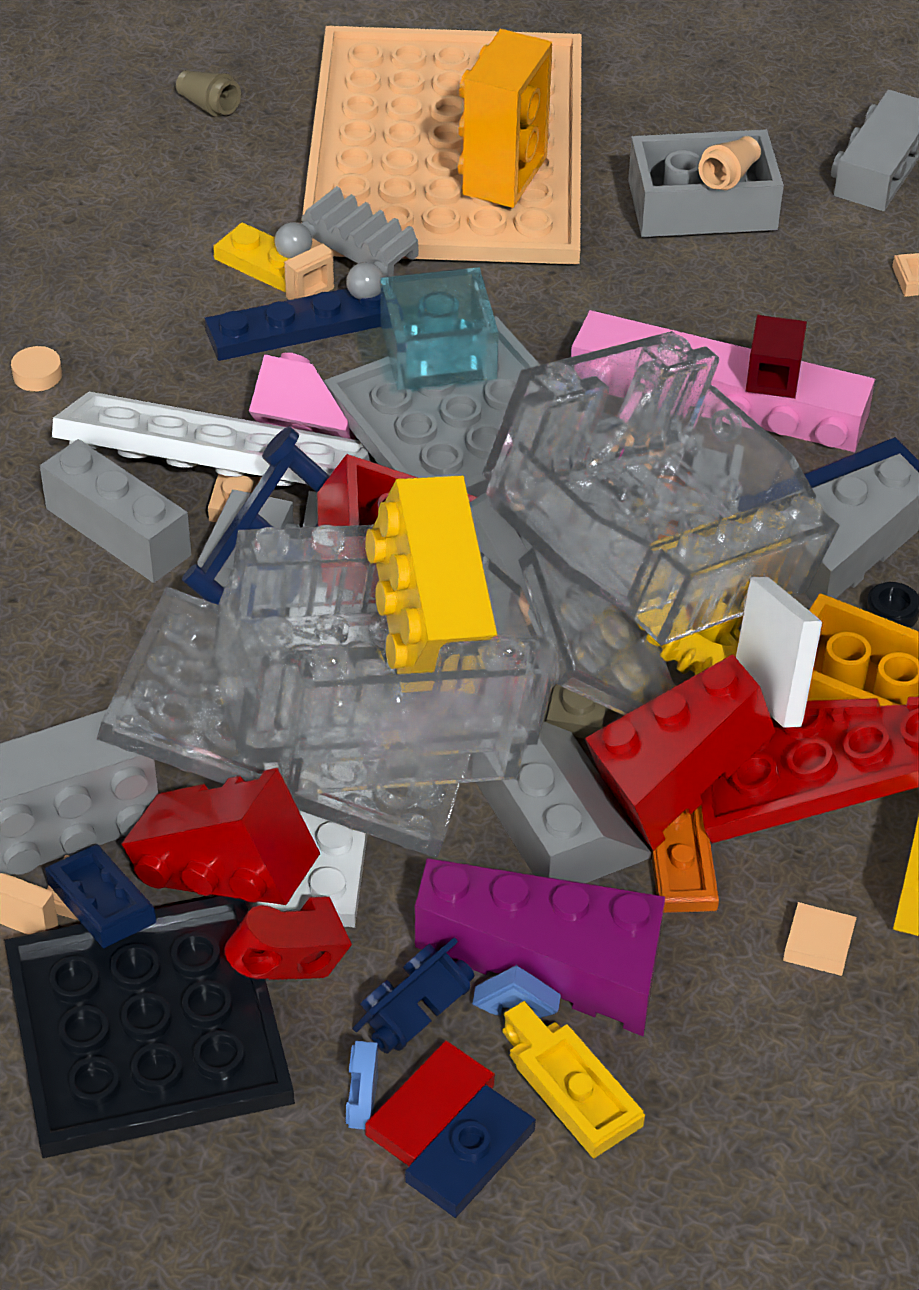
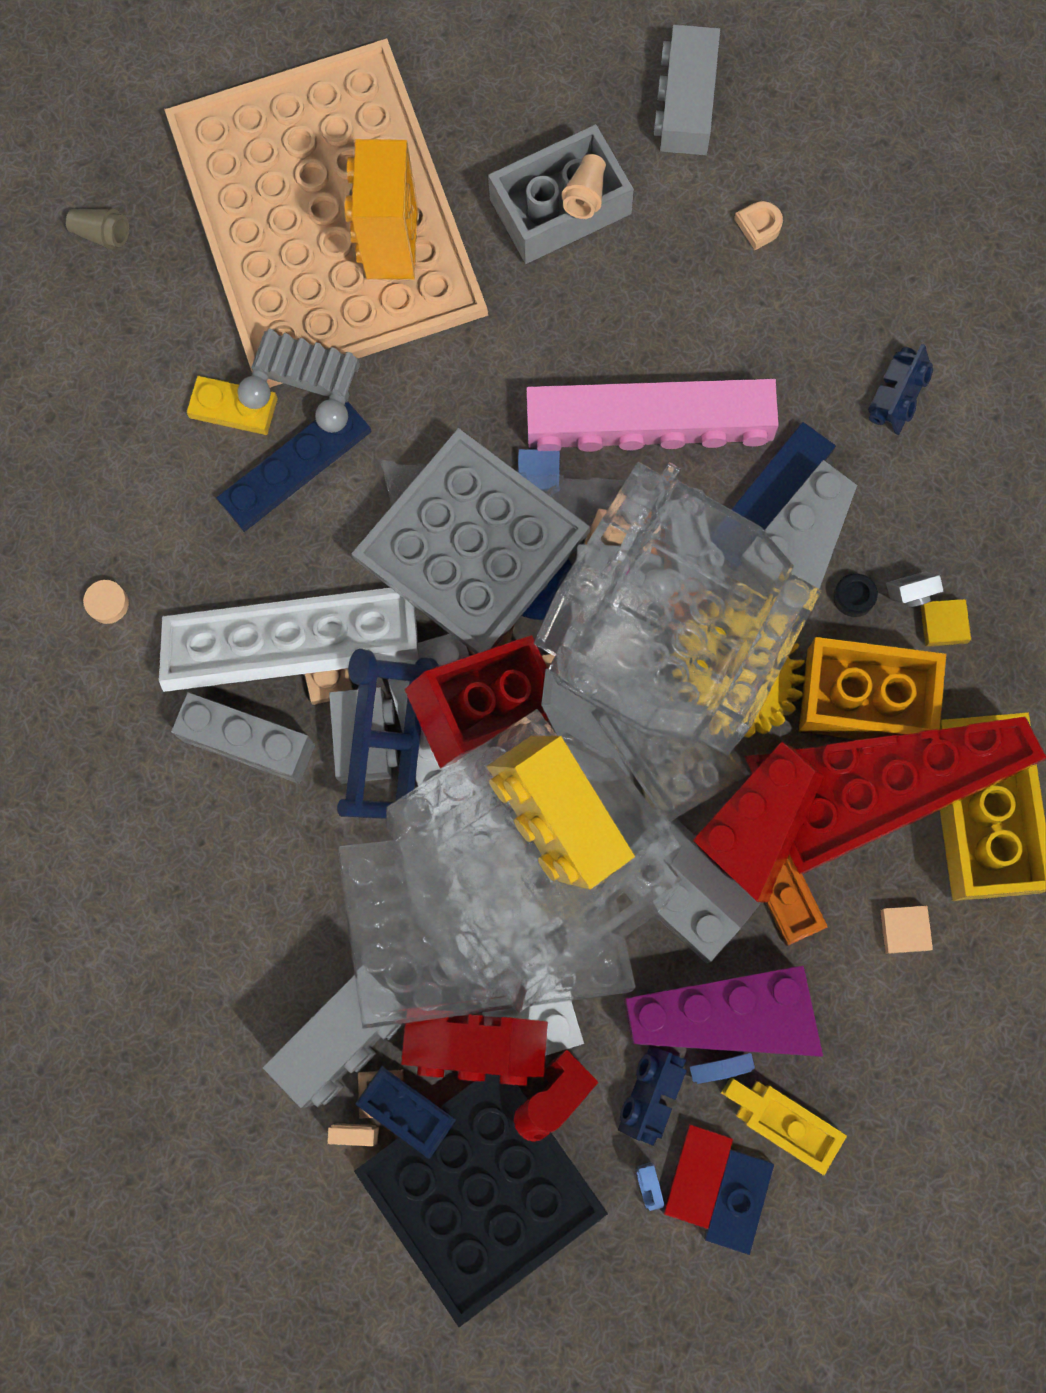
camera: 15 degrees left, 30 degrees up
bright pink slope [249,353,356,440] -> none
light nougat tile [284,244,334,300] -> none
clear light blue brick [380,267,499,390] -> none
white tile [736,577,822,728] -> none
dark red brick [745,315,807,399] -> none

